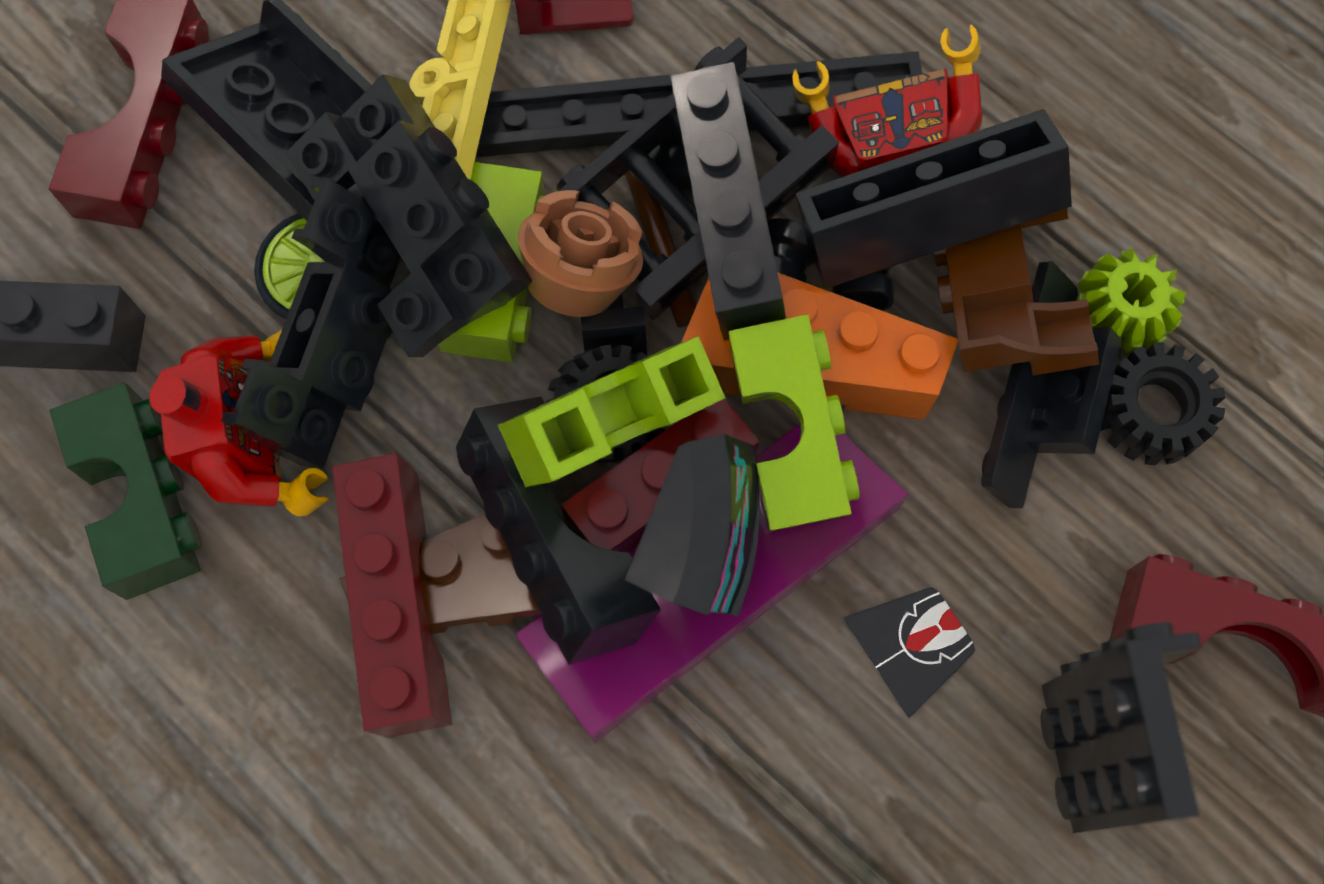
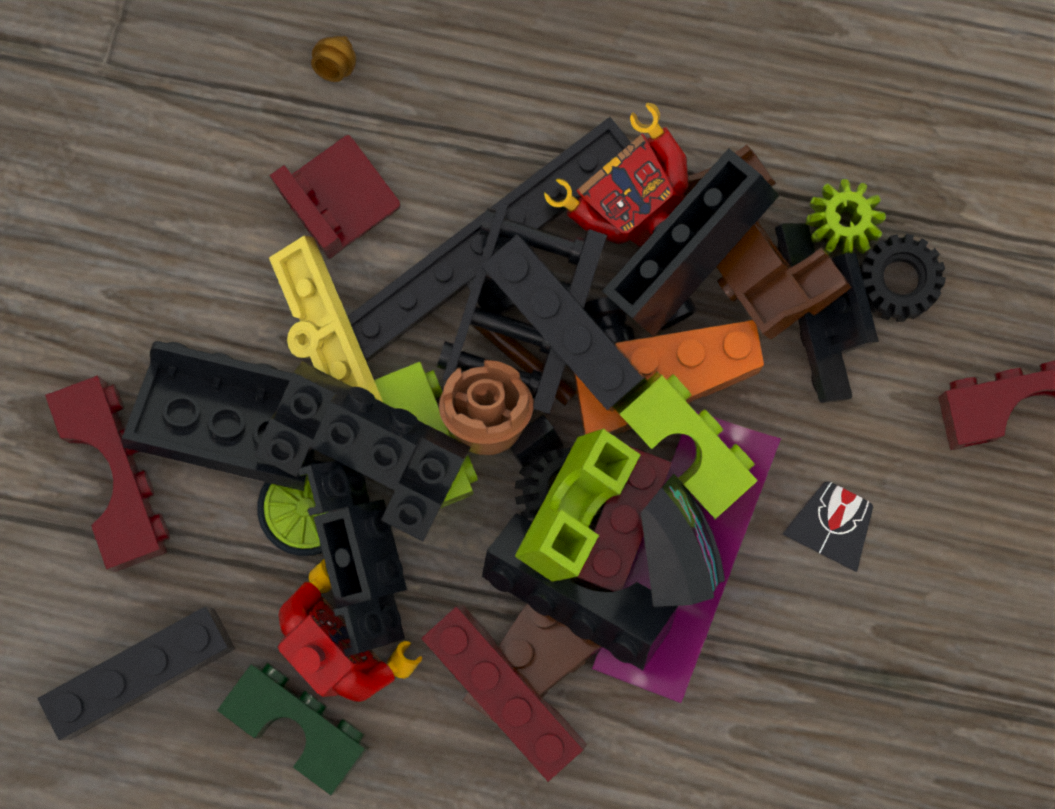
camera: 25 degrees left, 10 degrees up
black bracket [1040,622,1202,833] -> none

